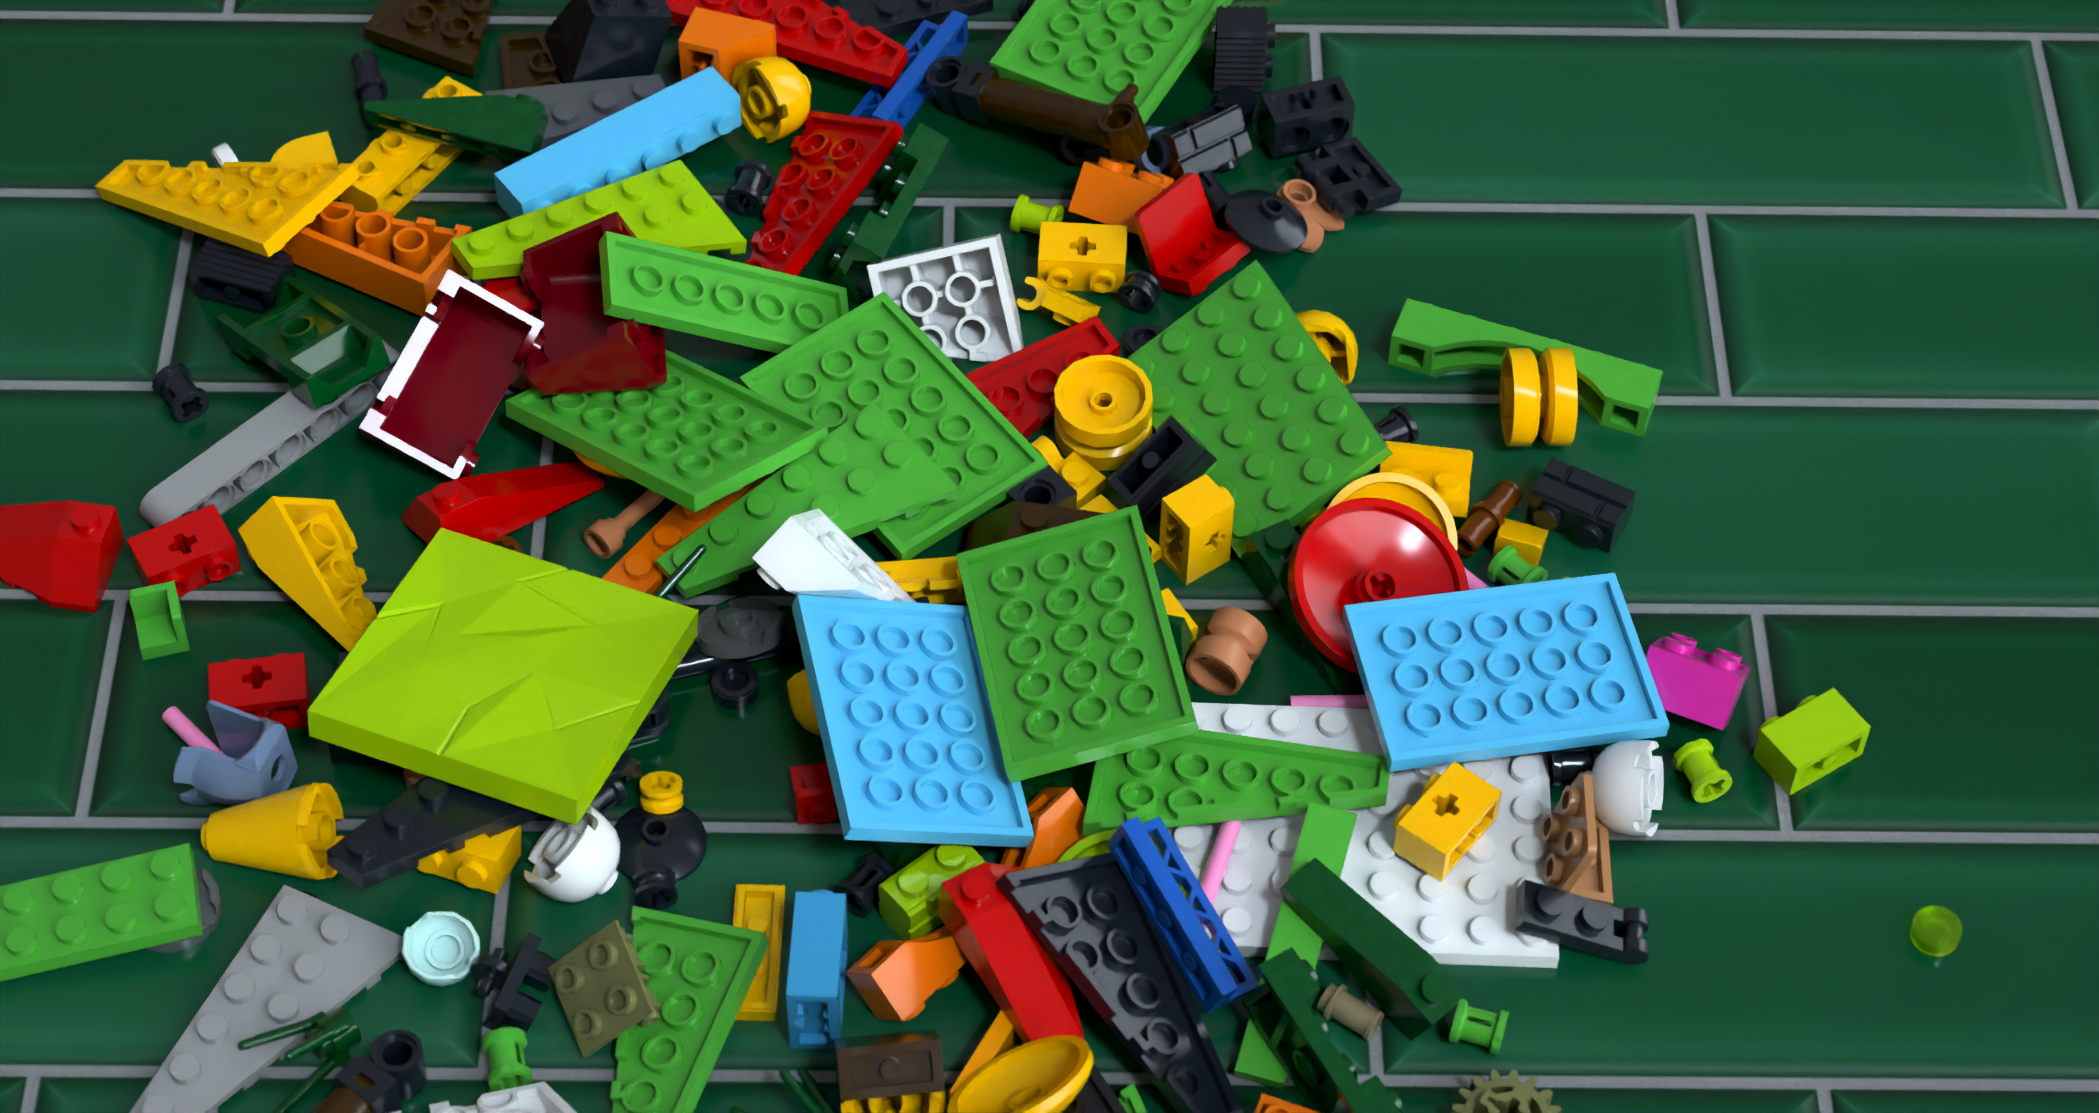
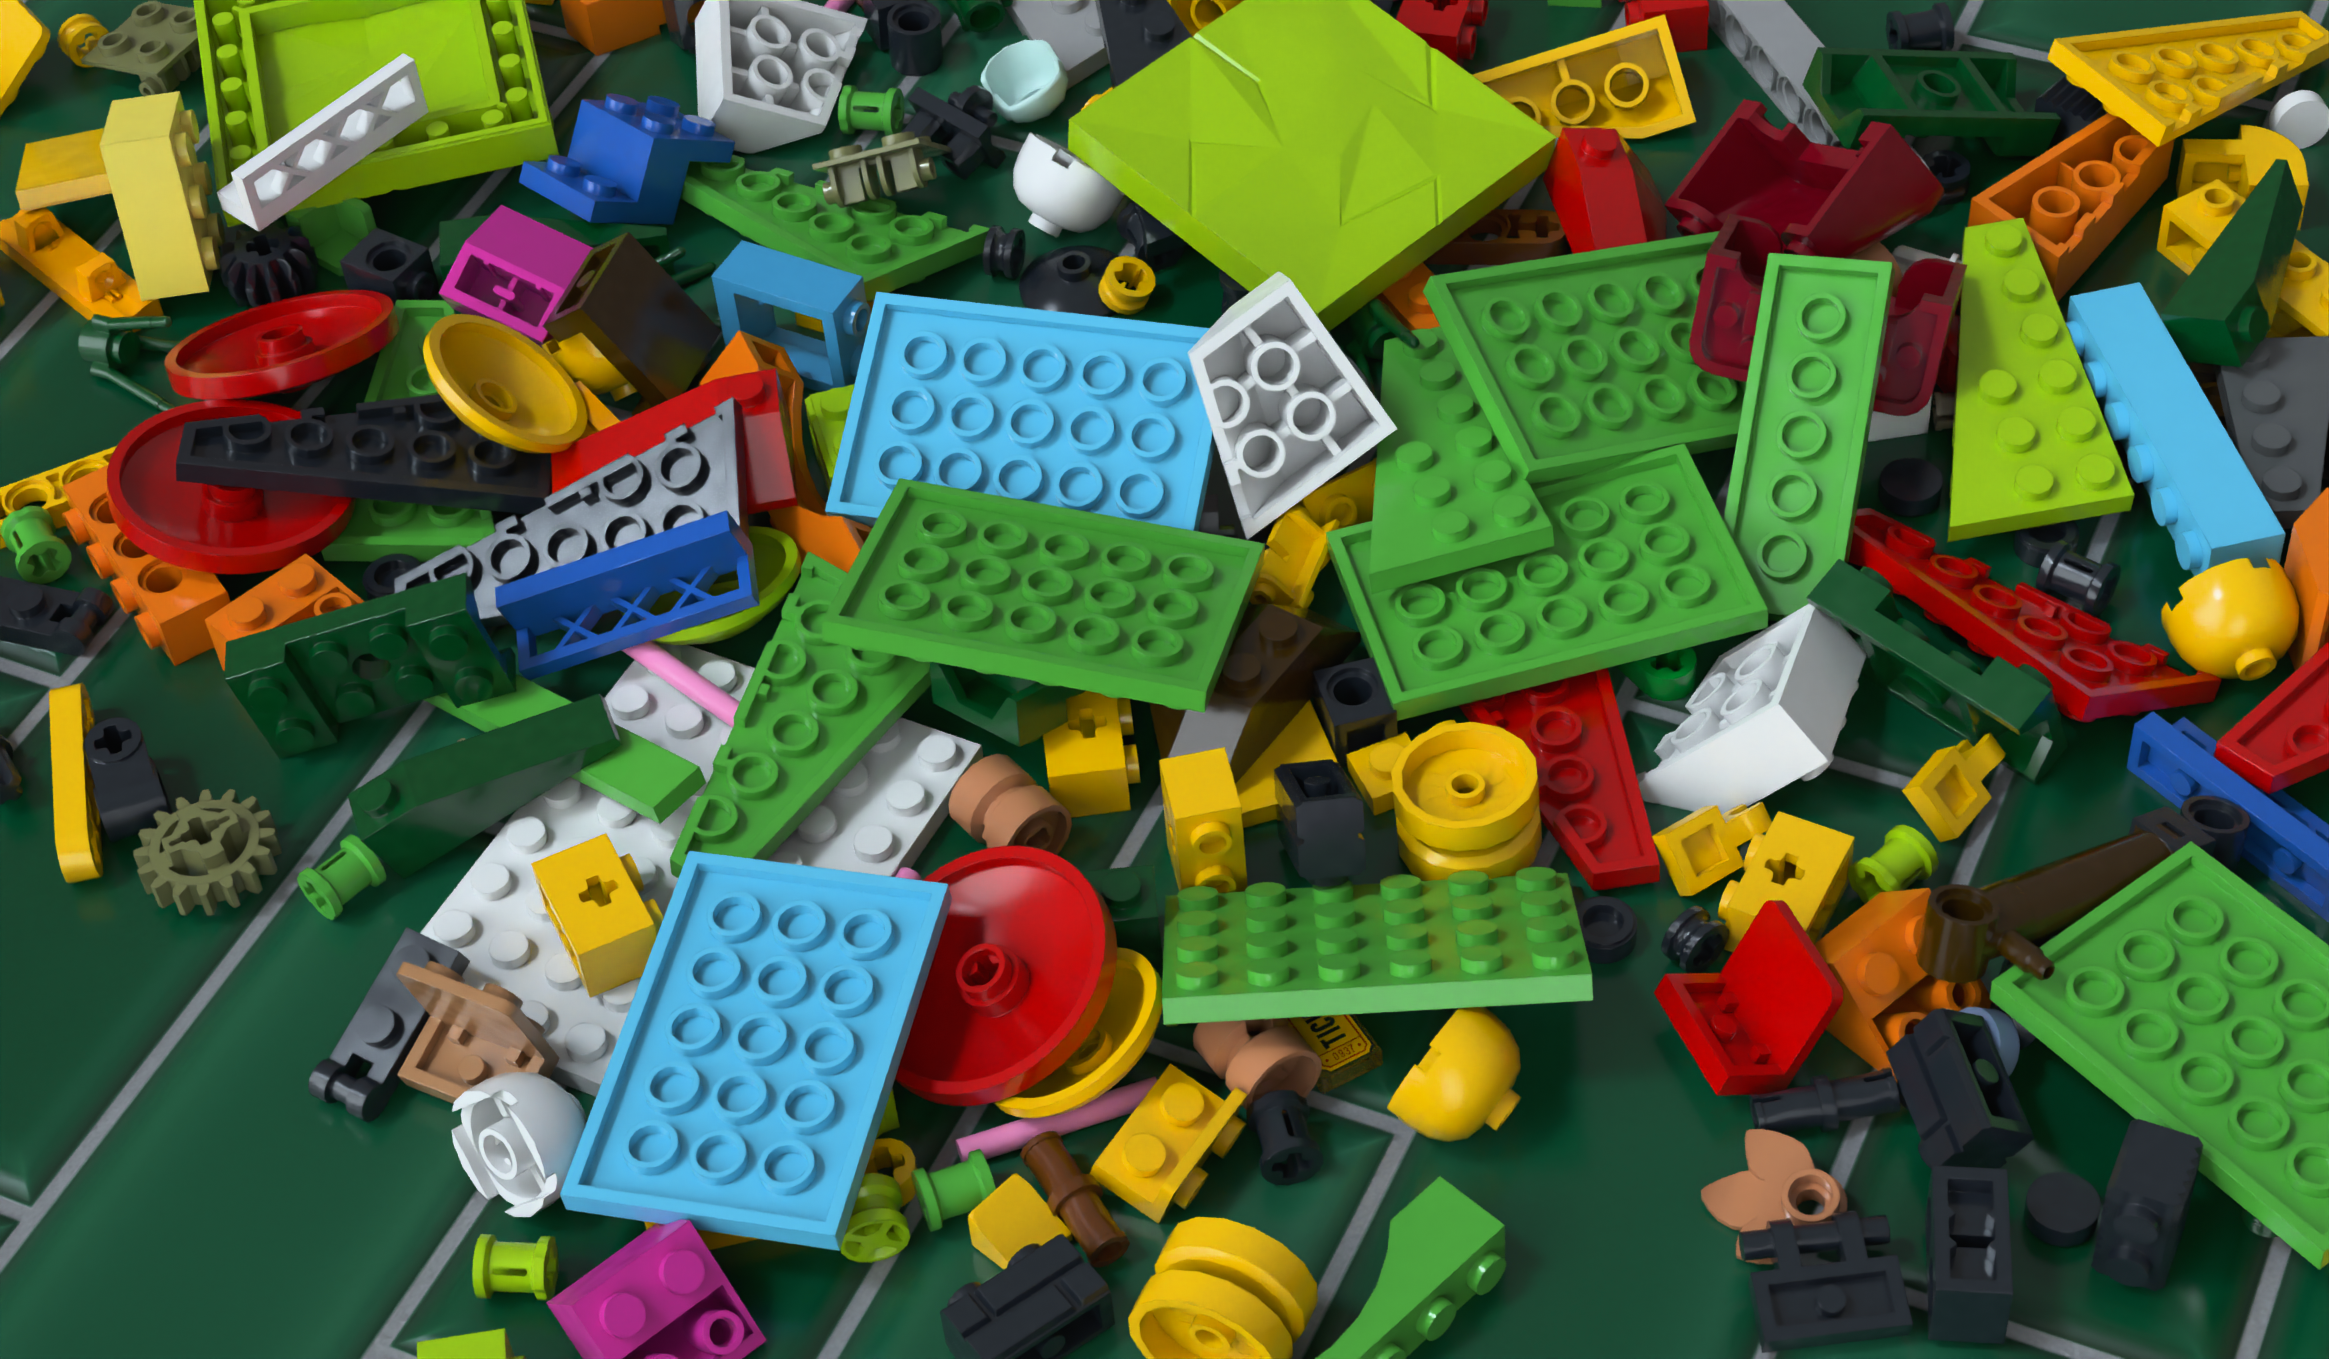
camera: 120 degrees right, 5 degrees down
black dish [1224,189,1308,255] -> none
none -> yellow plate [1902,733,2006,842]

